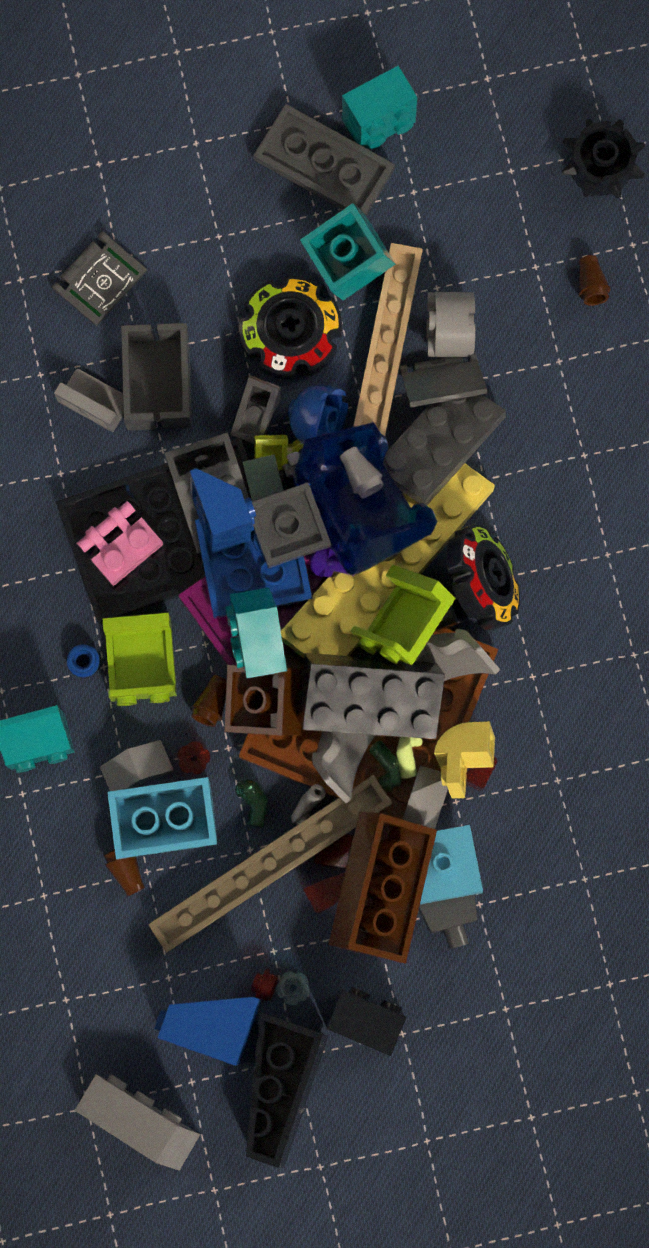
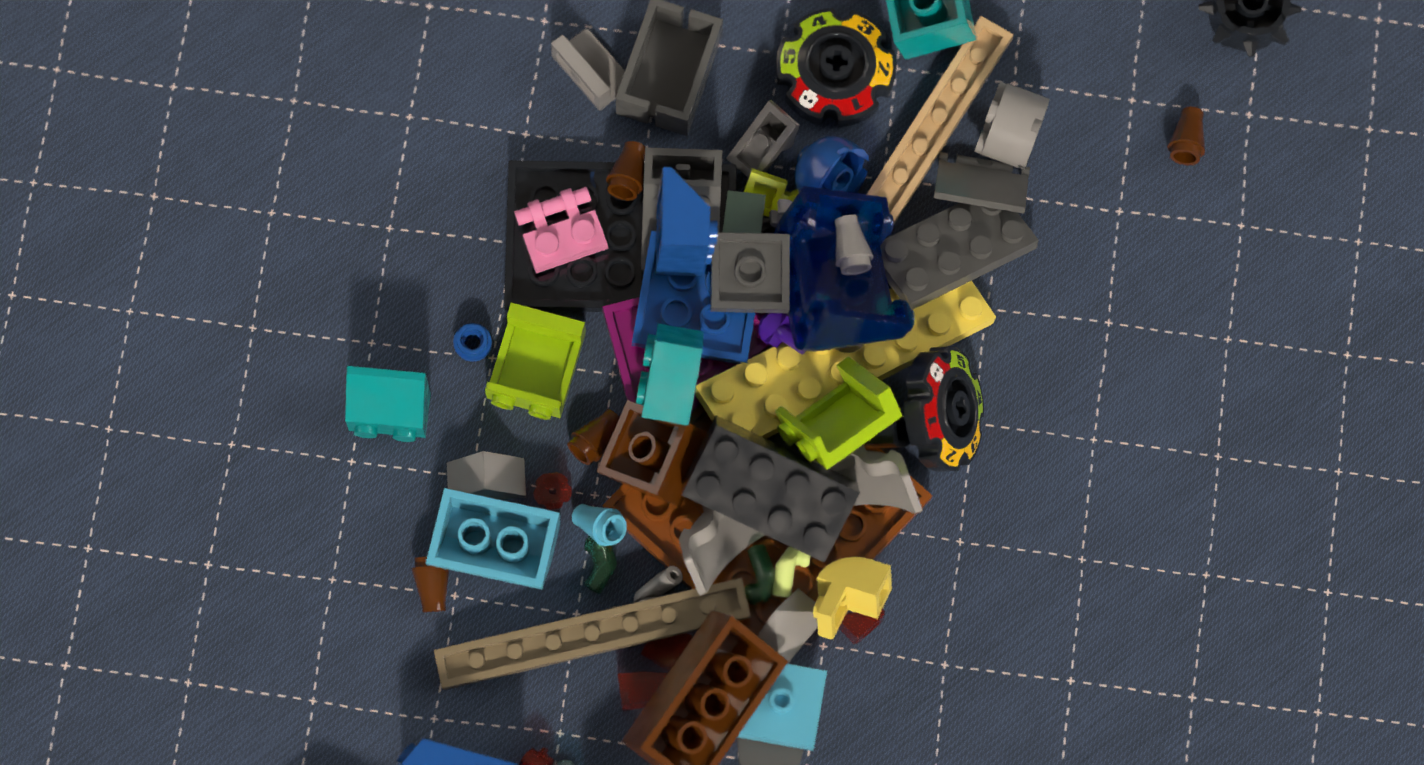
camera: 15 degrees right, 5 degrees down
none -> medium azure cone [572,504,627,546]
none -> reddish brown cone [606,141,645,200]

